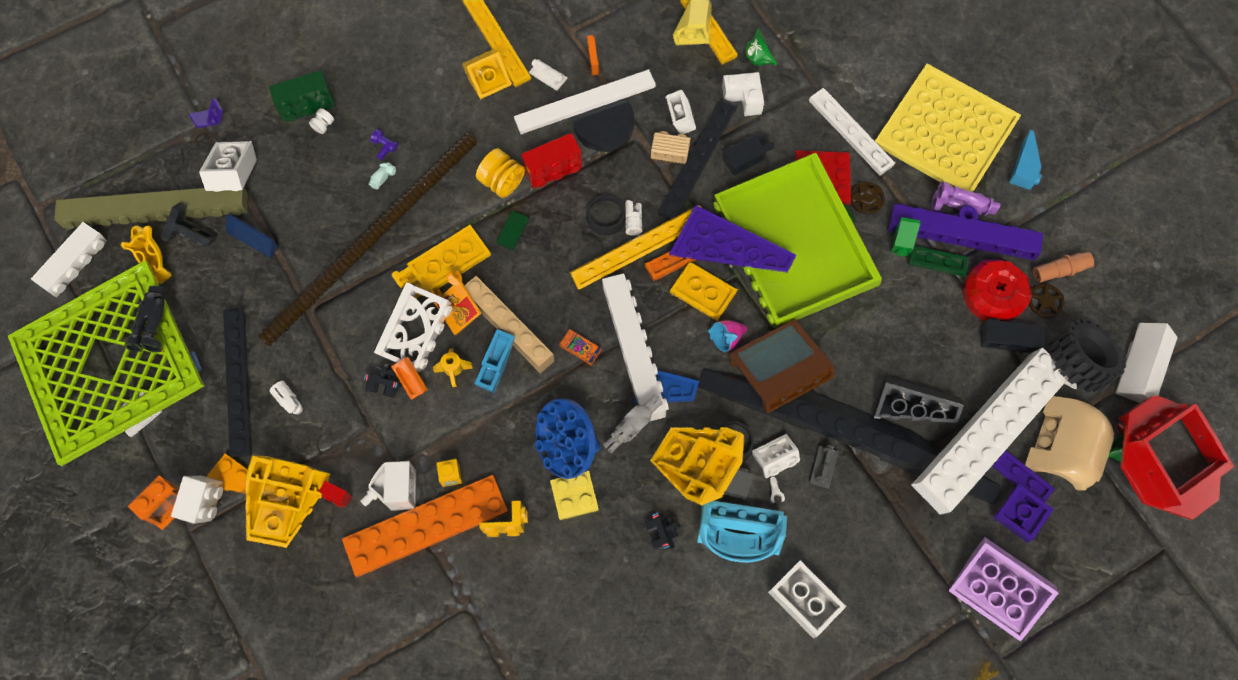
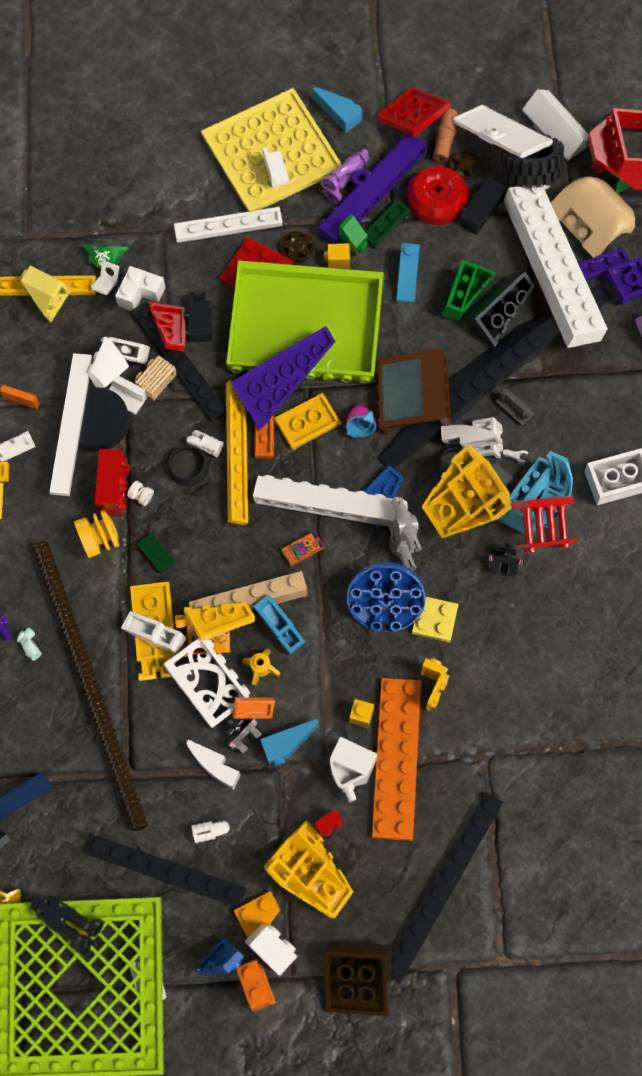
camera: 60 degrees left, 0 degrees up
none -> white slope [87,337,129,387]
none -> white bracket [91,261,119,295]
none -> white panel [109,376,147,414]
none -> white slope [121,611,186,655]
none -> white wheel [127,481,154,506]
none -> red wing [148,302,185,352]
none -> yellow wing [184,602,255,641]
none -> white slope [187,740,241,790]
none -> blue wing [195,939,243,975]
none -> dark azure slope [261,719,319,766]
none -> white panel [262,147,290,188]
none -> yellow brick [324,244,350,269]
none -> dark brown slope [324,942,392,1016]
none -> red plate [376,87,451,137]
none -> black plate [391,792,503,983]
none -> dark azure slope [396,243,420,303]
none -> white slope [441,425,502,448]
none -> green wedge [442,260,496,322]
none -> white door [452,105,553,158]
none -> red fence [512,496,578,552]

